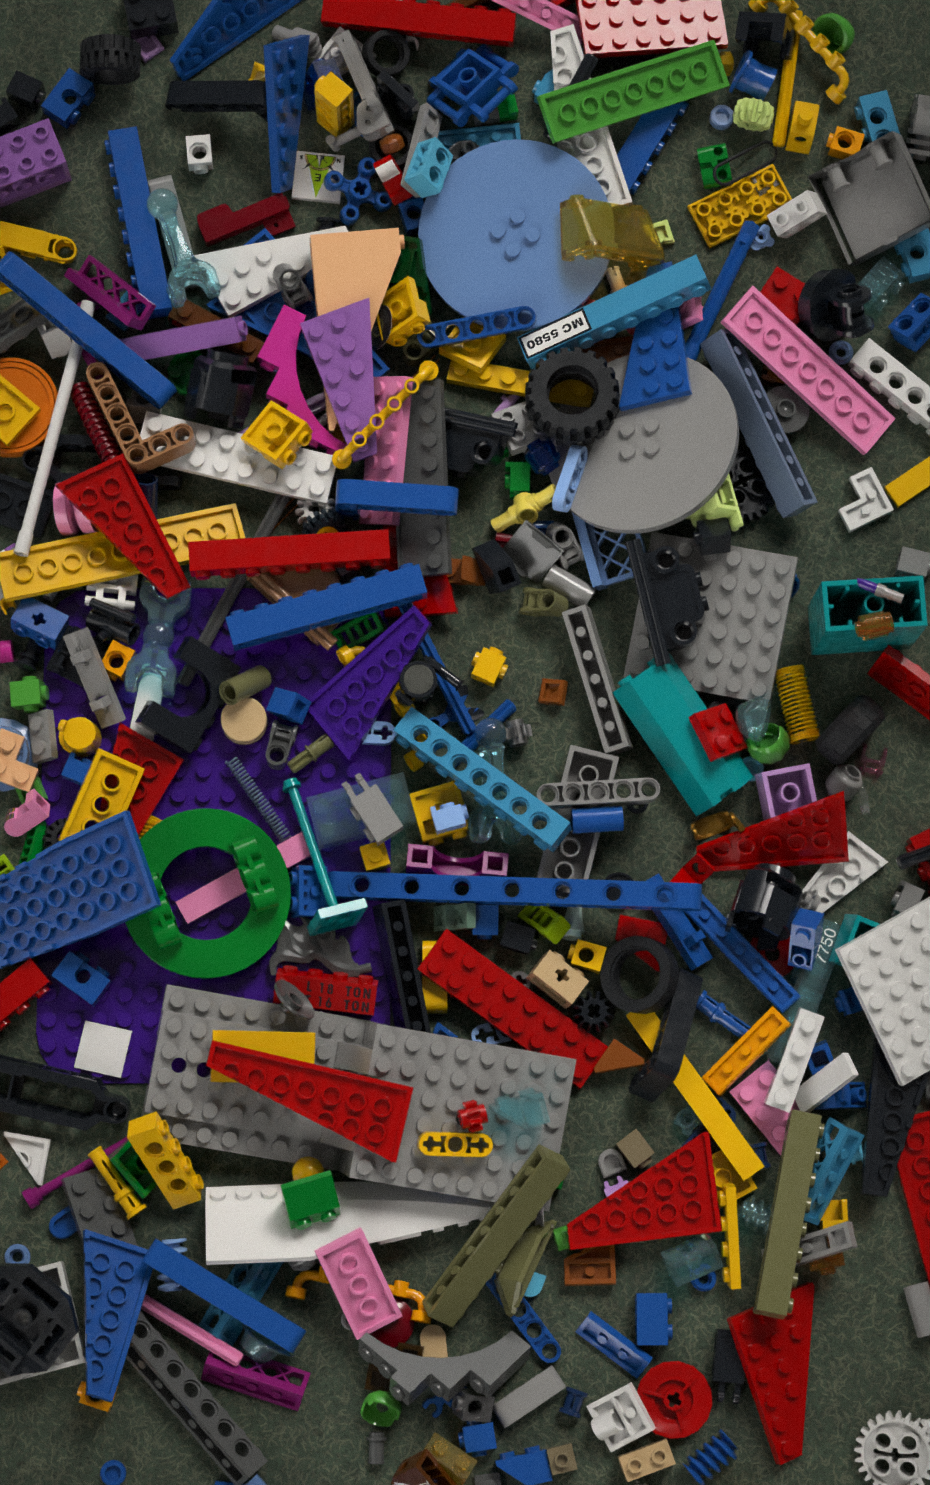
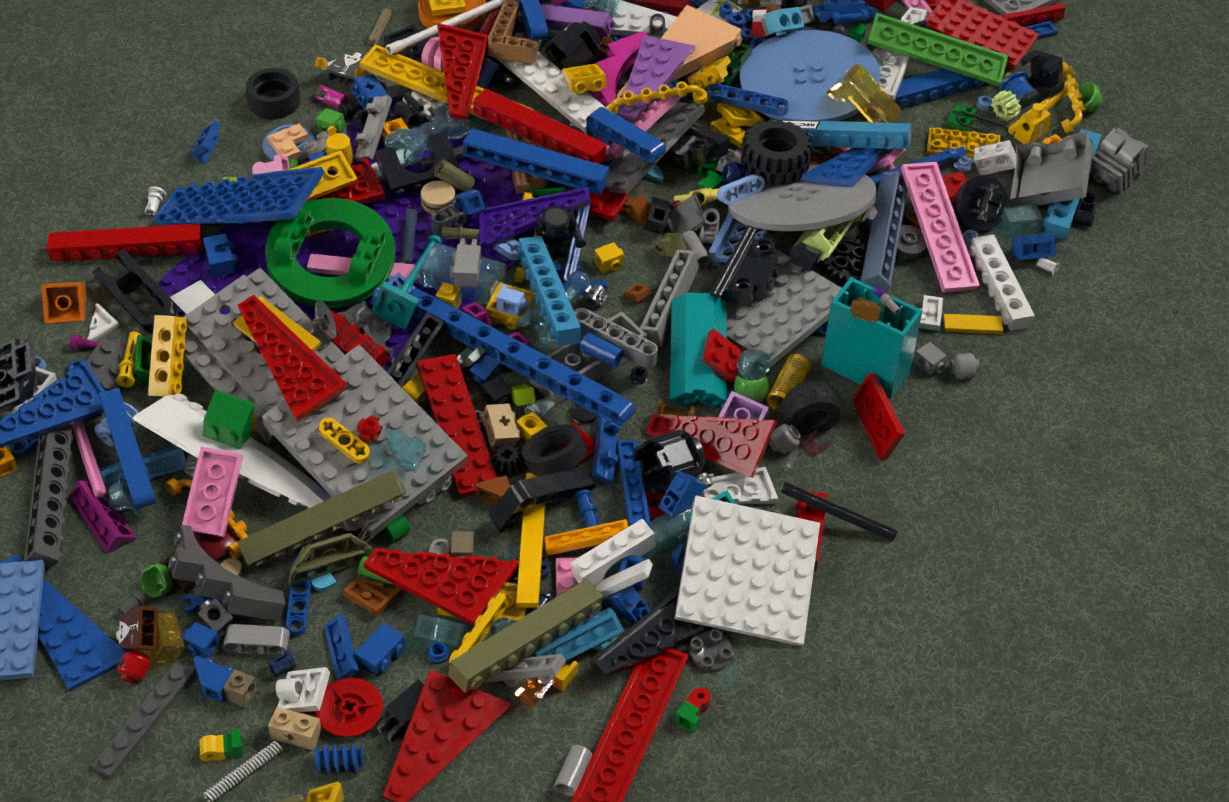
camera: 40 degrees right, 30 degrees down
red bracket [670,853,715,884] -> none

